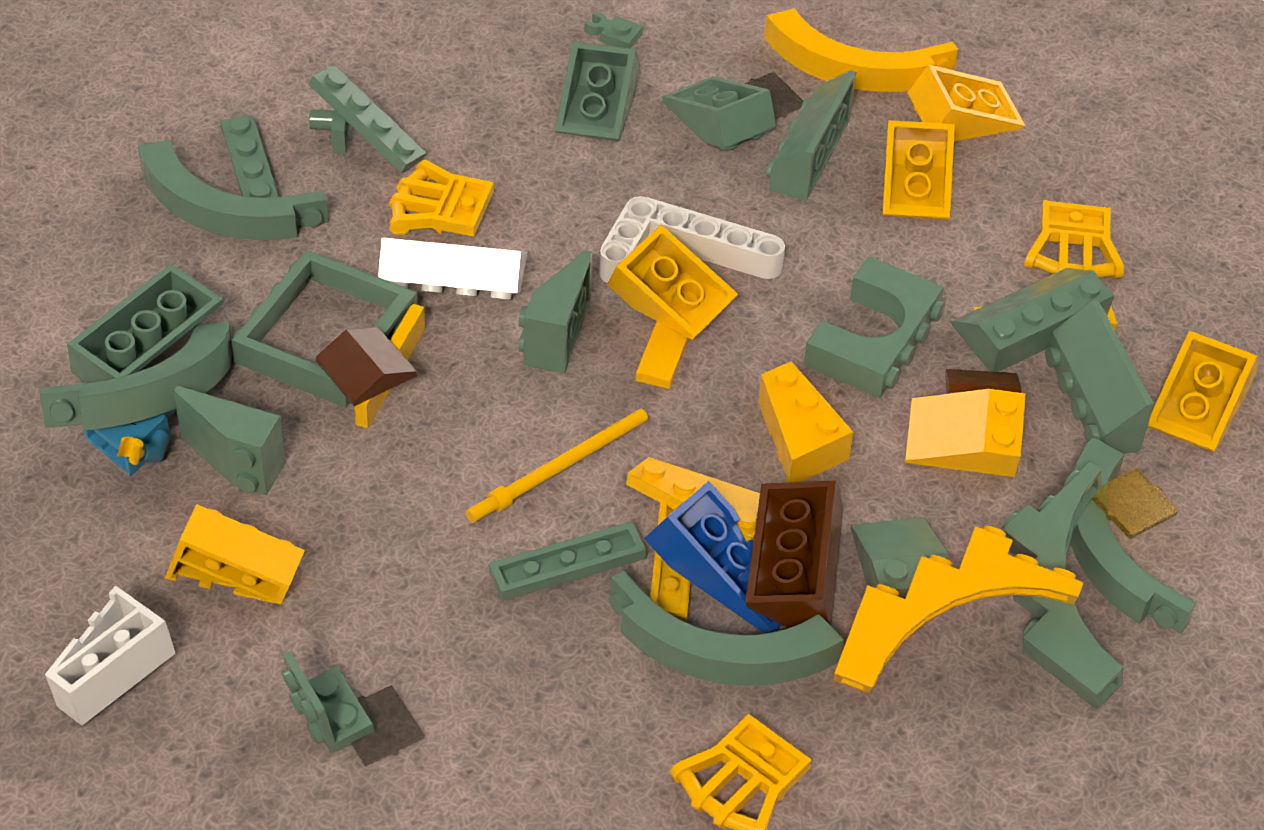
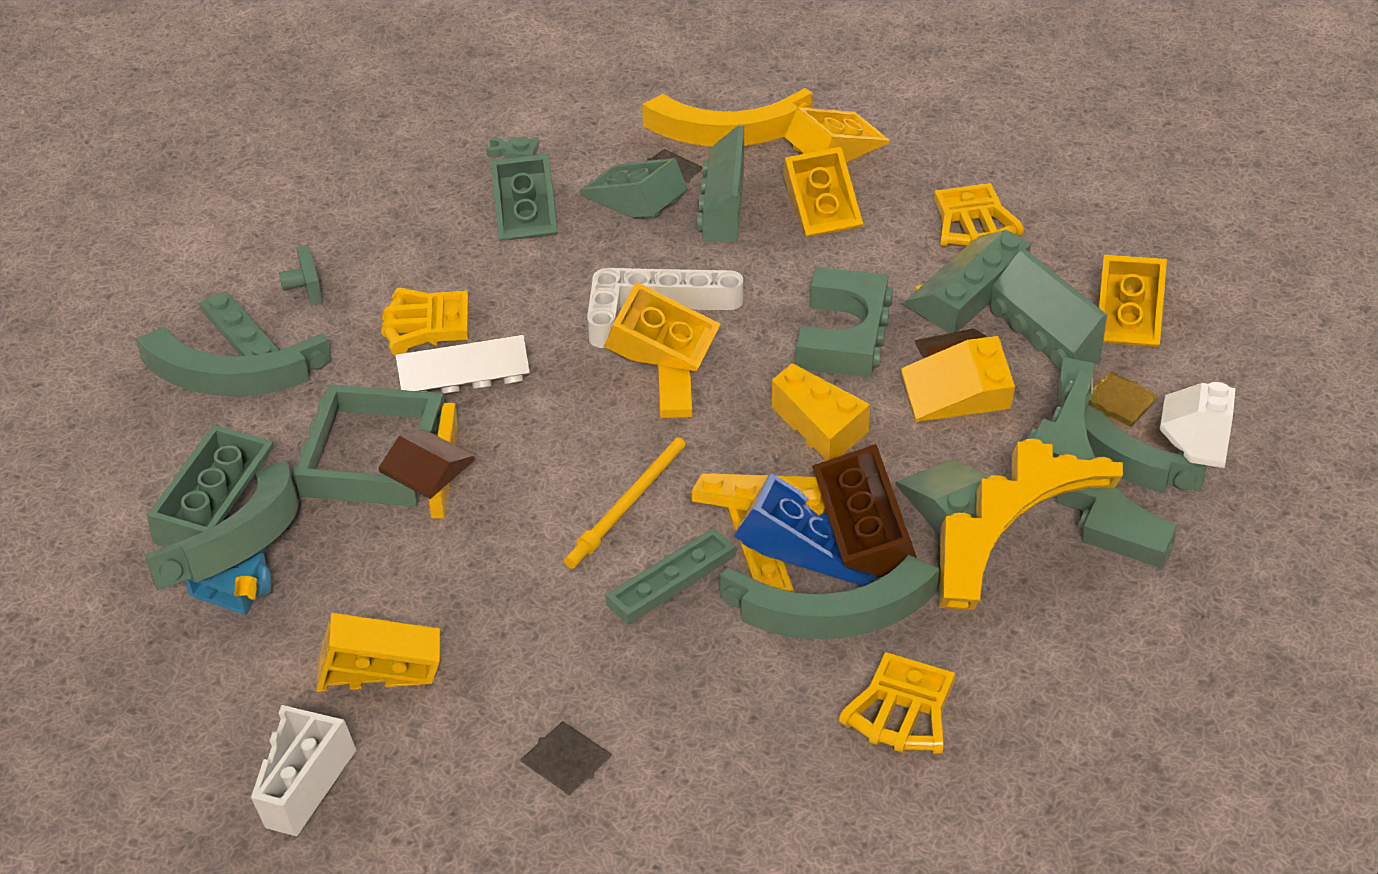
camera: 15 degrees left, 5 degrees down
sand green slope [174,386,286,495] -> none
sand green bracket [281,651,375,754] -> none
sand green plate [309,65,426,173] -> none
sand green slope [518,250,592,374] -> none
none -> white wedge [1160,382,1235,468]

